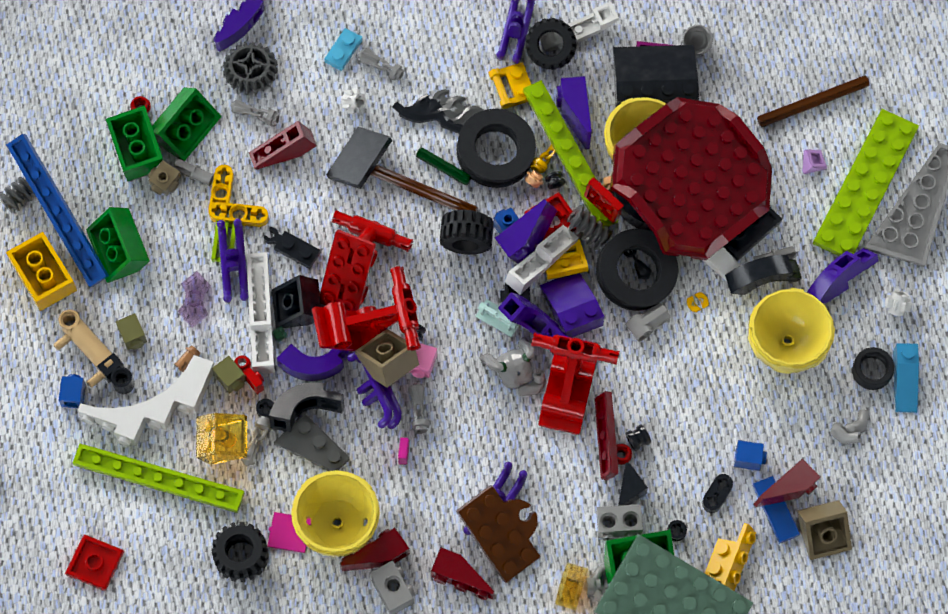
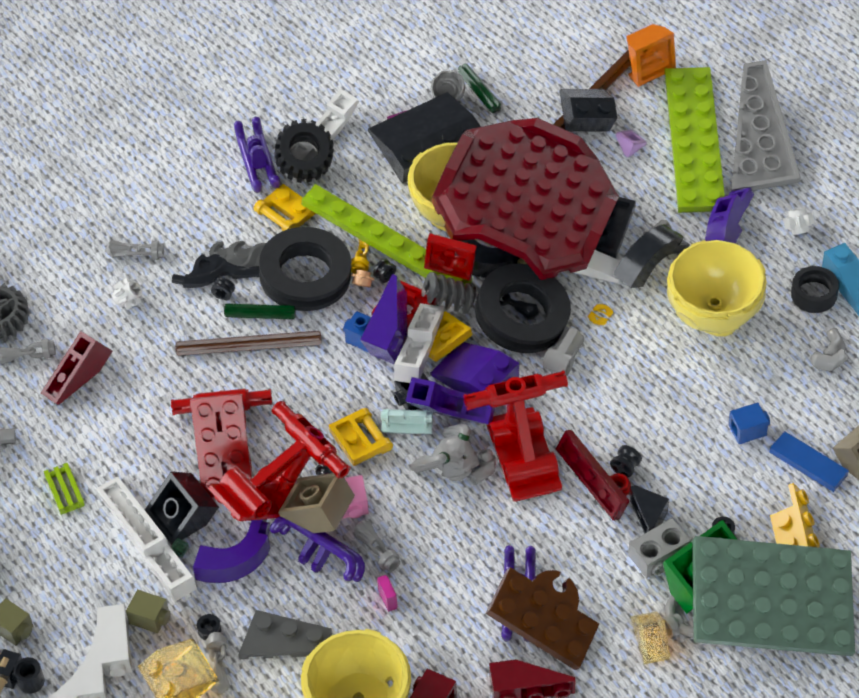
camera: 25 degrees left, 15 degrees down
medium nougat pin [174,345,201,372] -> none
clear purple tile [178,271,211,328] -> none
yellow beam [208,165,269,227] -> none
dark purple piece [217,218,249,303] -> none
red plate [234,355,264,395] -> none
black plate [263,227,321,269] -> none
black arch [269,382,345,432] -> none
medium azure plate [324,28,363,71] -> none
tile [326,127,392,189] -> none
black tyre [439,210,494,255] -> none
dark purple slope [556,76,592,150] -> none
black beam [702,474,733,513] -> none
dark red slope [753,458,821,507] -> none
none -> black bush [211,277,235,301]
none -> yellow plate [328,408,393,466]
none -> dark green axle [458,63,501,113]
none -> black slope [559,89,617,132]
none -> orange brick [626,24,676,87]

